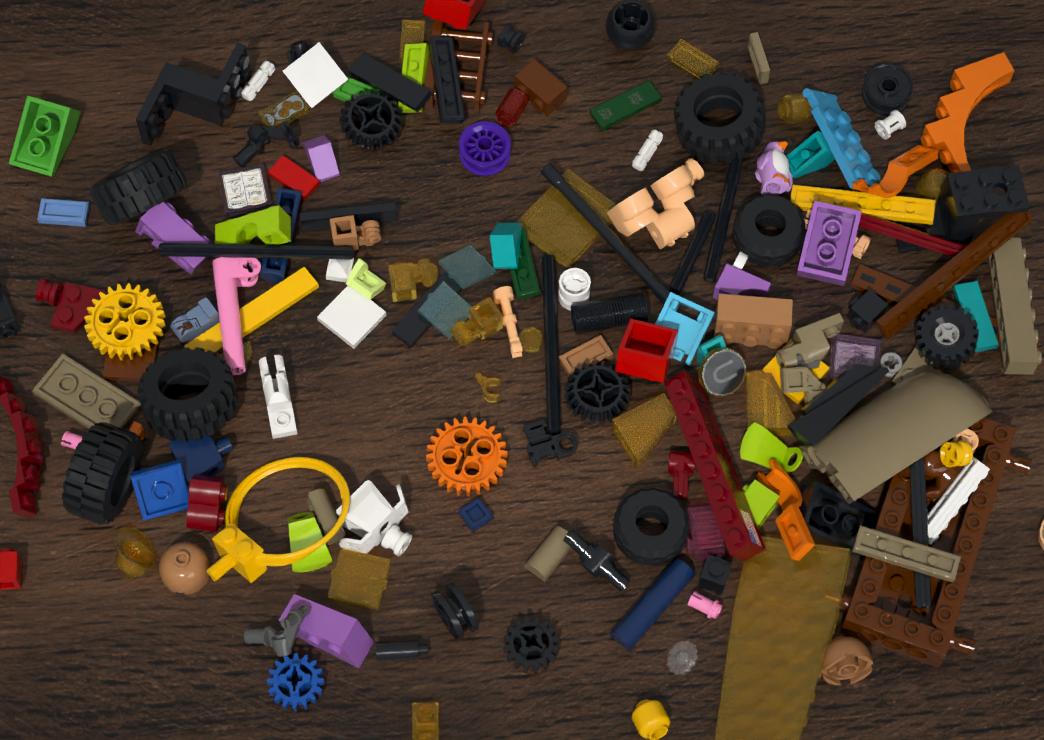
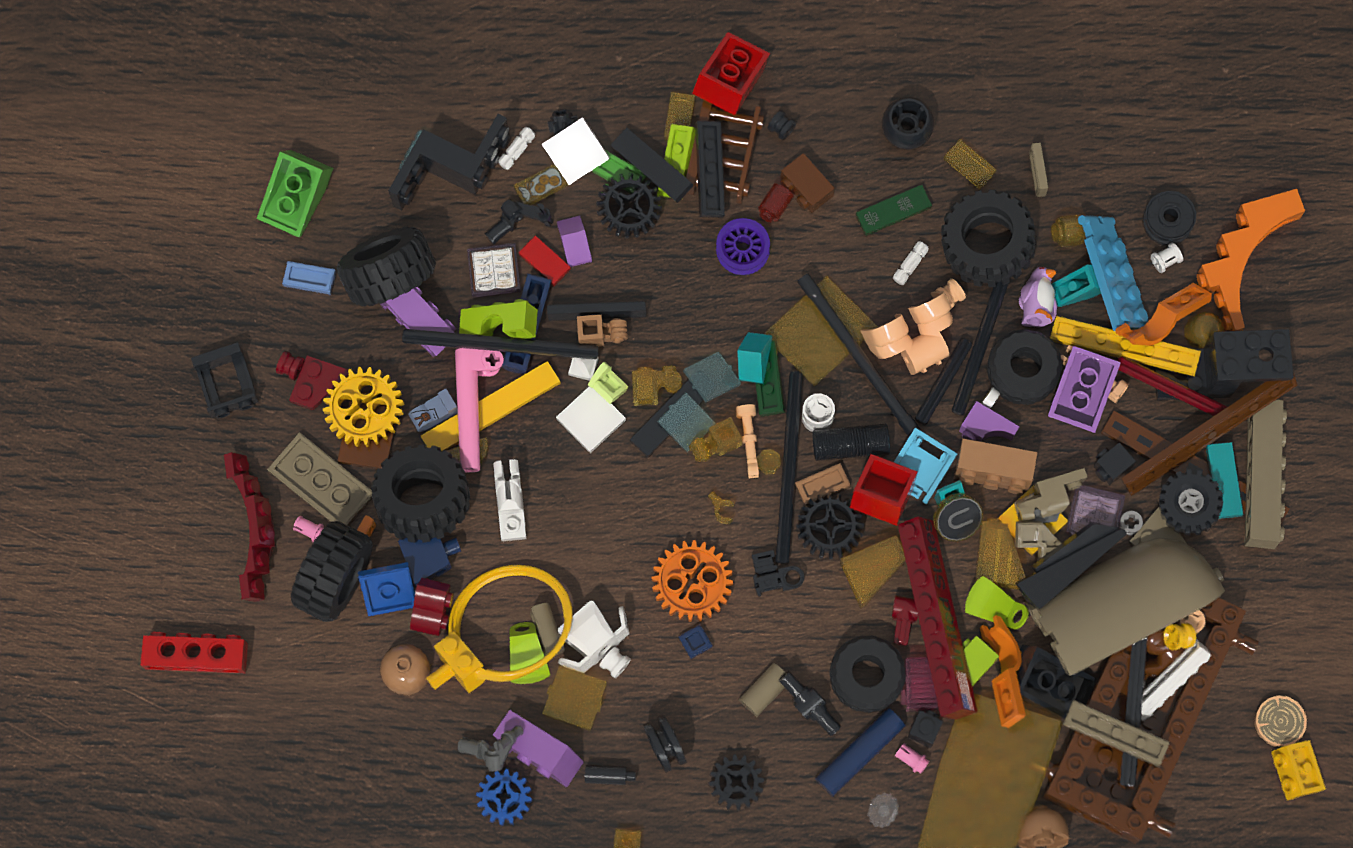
camera: 10 degrees right, 10 degrees up
clear yellow piece [115,527,157,581] -> none

